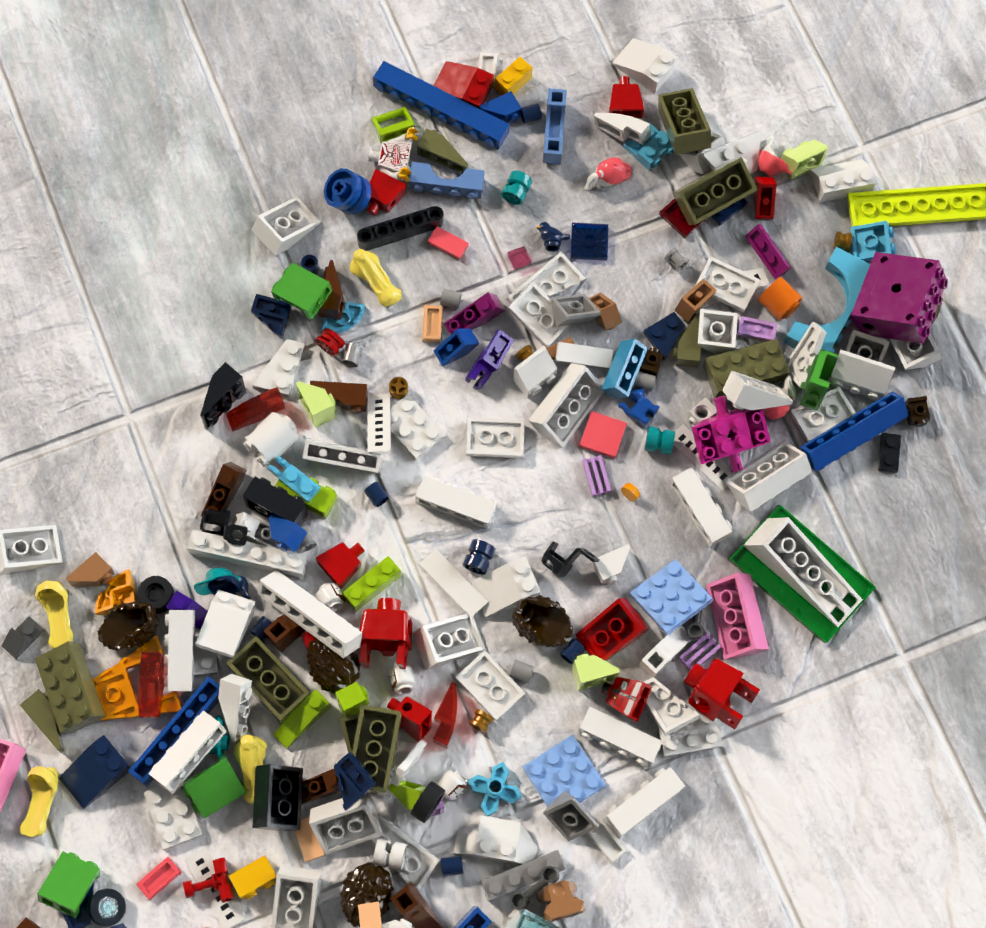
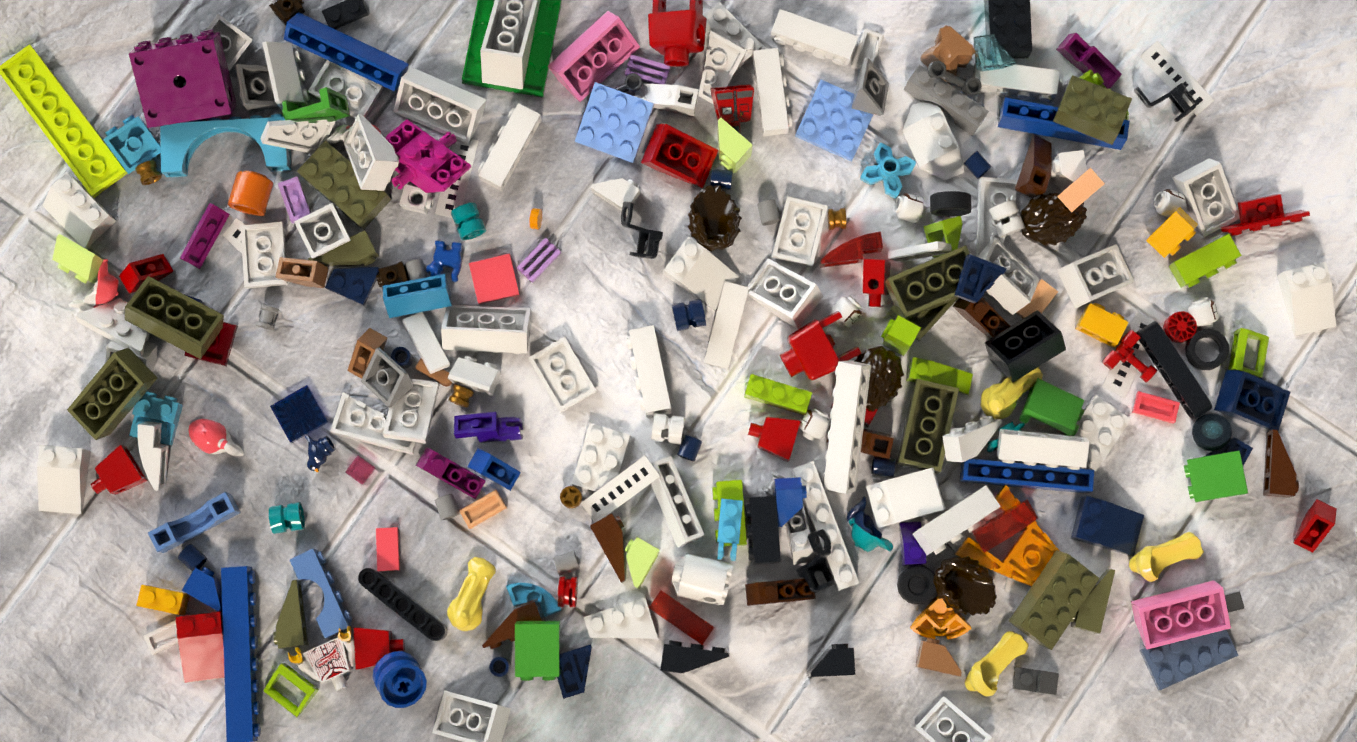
camera: 115 degrees left, 10 degrees up
none -> dark blue beam [391,347,413,369]
none -> white wheel [651,413,685,445]
none -> black slope [807,644,855,677]
none -> black beam [1136,321,1212,420]

